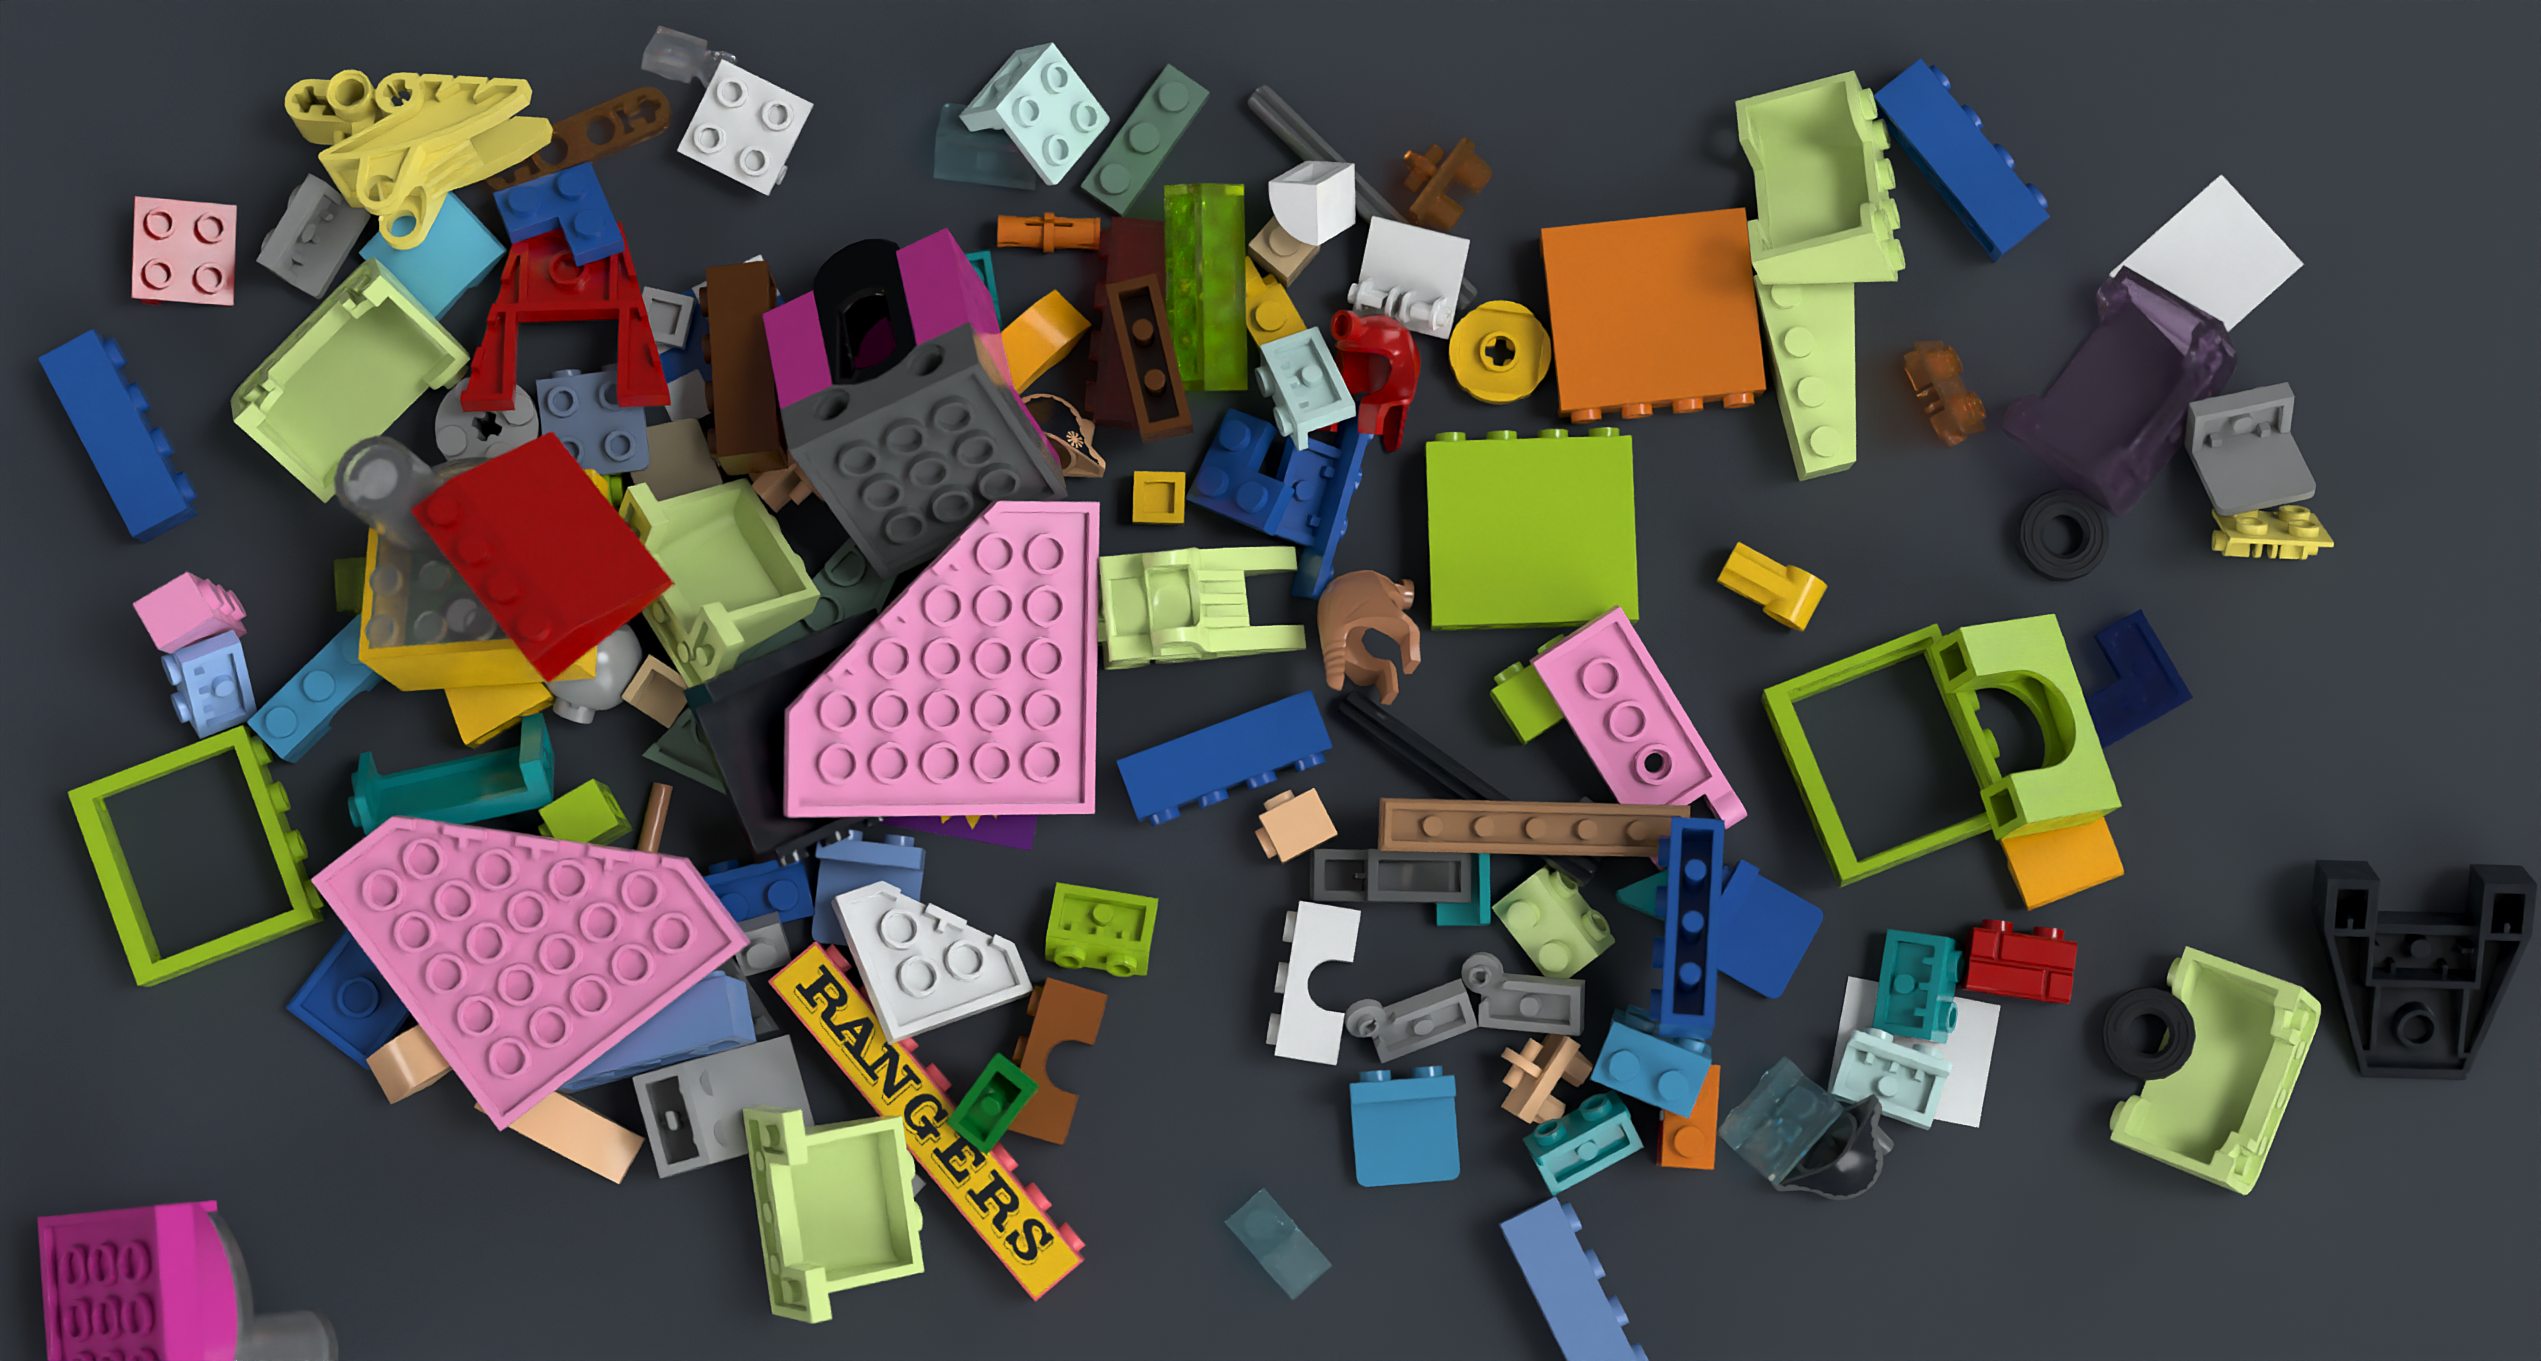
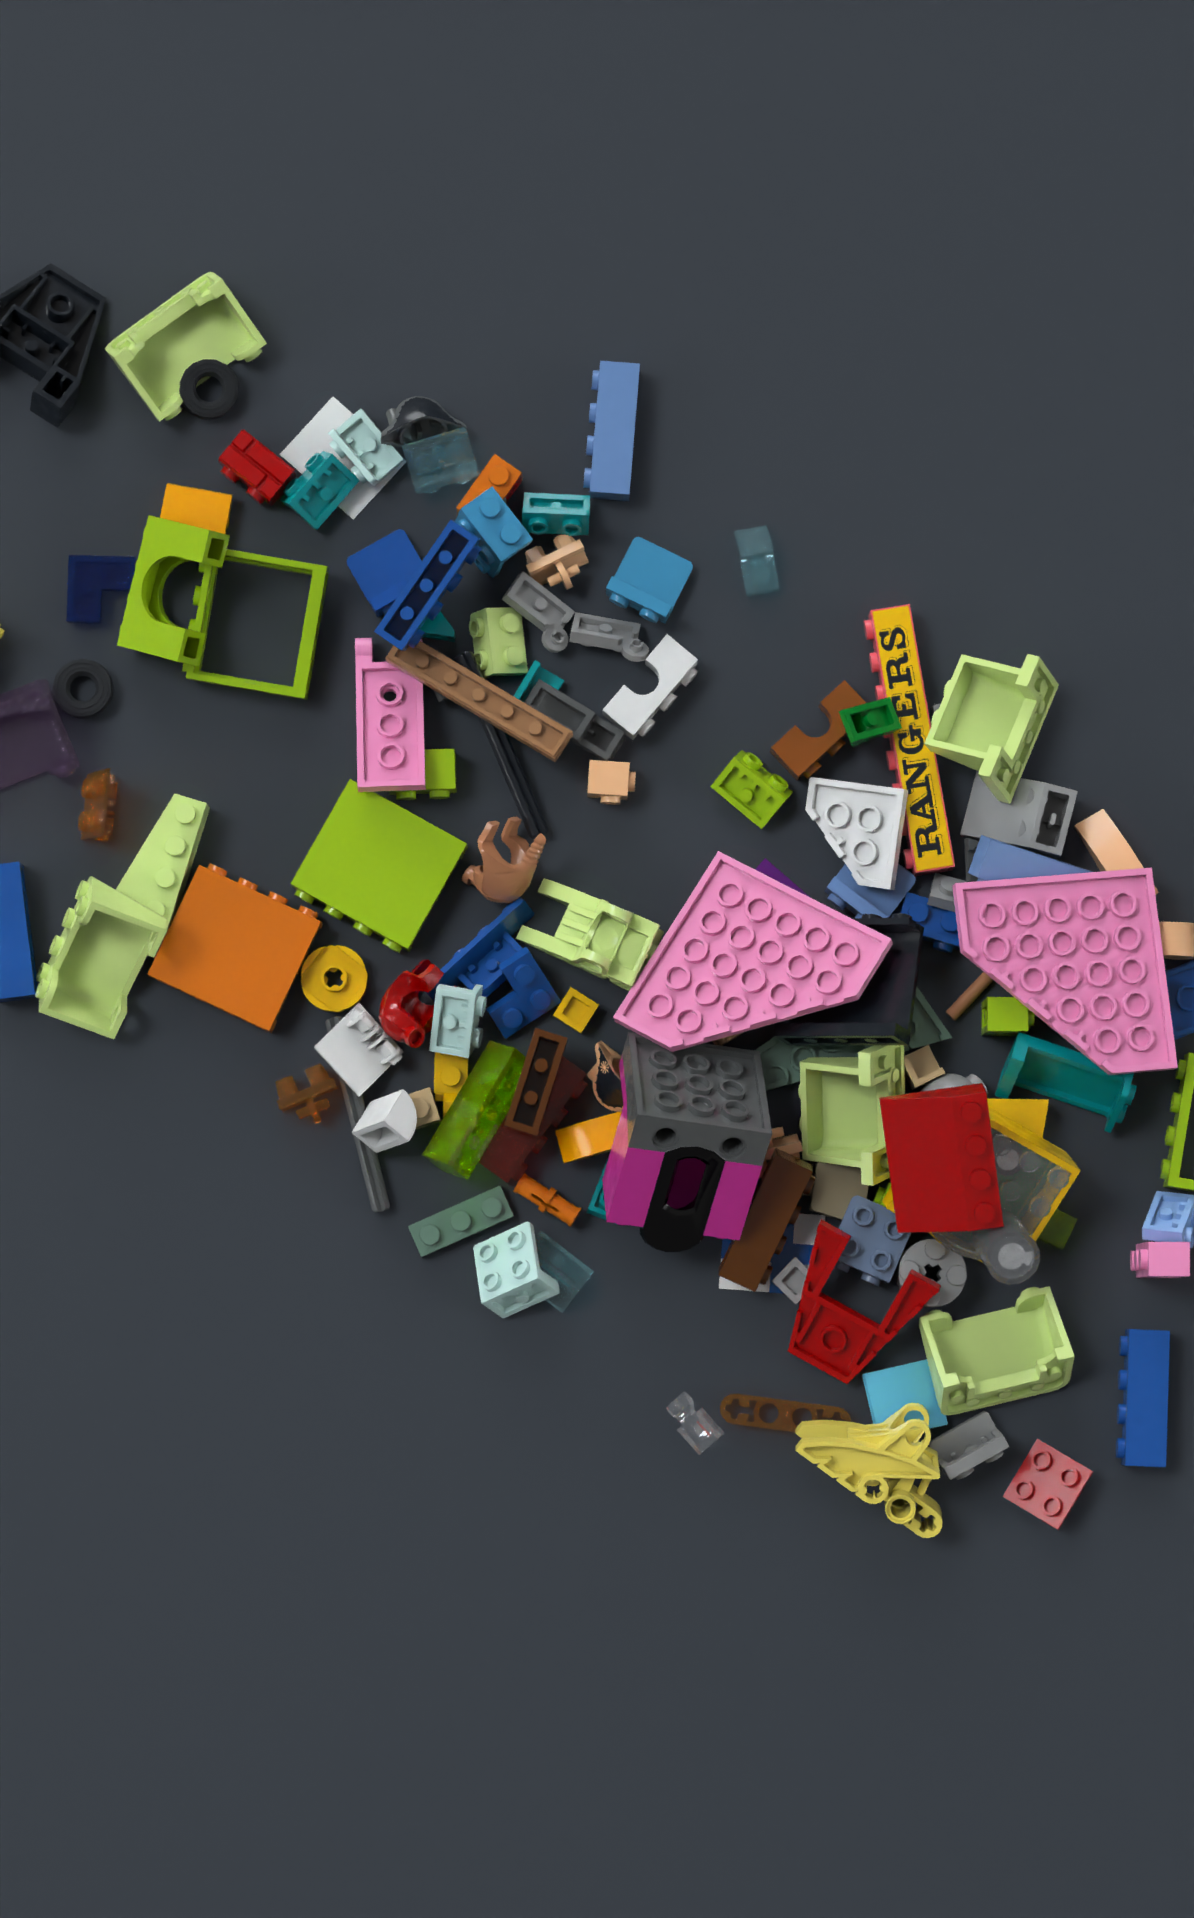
camera: 150 degrees left, 0 degrees up
dark azure arch [247,614,384,764] -> none
blue plate [493,161,625,267] -> none
white hinge [677,59,814,196] -> none
blue brick [1116,689,1333,827] -> none
yellow piece [1716,541,1828,632] -> none

